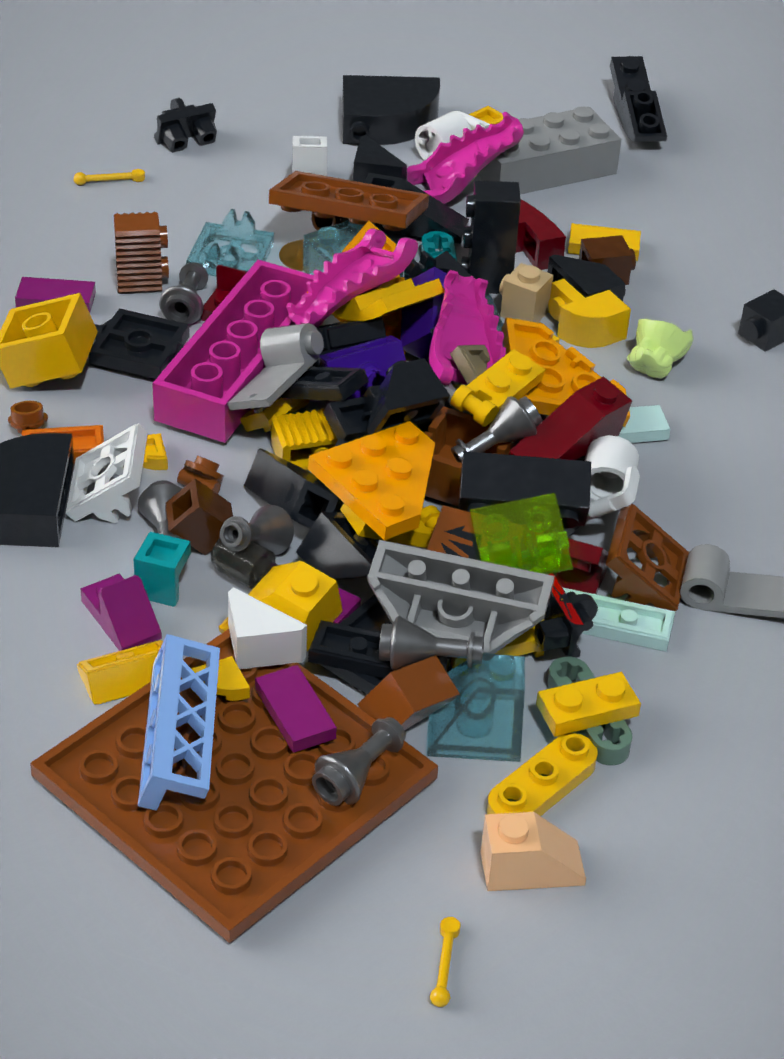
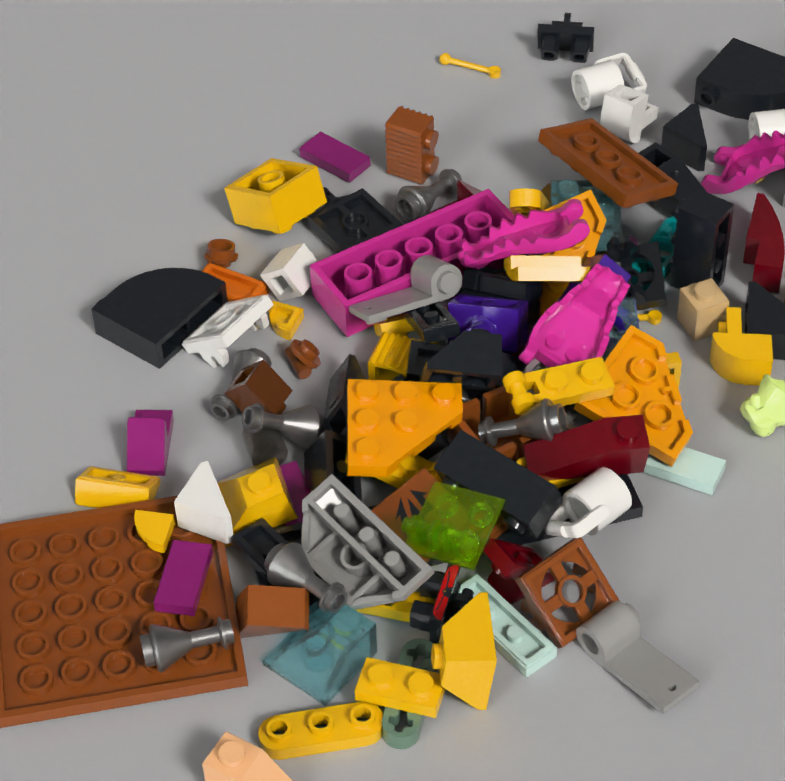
camera: 40 degrees right, 5 degrees up
teal panel [133,532,191,607] -> none
light blue fence [138,634,220,811] -> none
clear light blue piece [186,209,274,276] -> none
dark tan tile [450,345,490,385] -> none
none -> white brick [260,243,318,301]
none -> yellow slope [431,592,497,710]
none -> yellow beam [509,188,551,216]
none -> white piece [571,53,647,110]

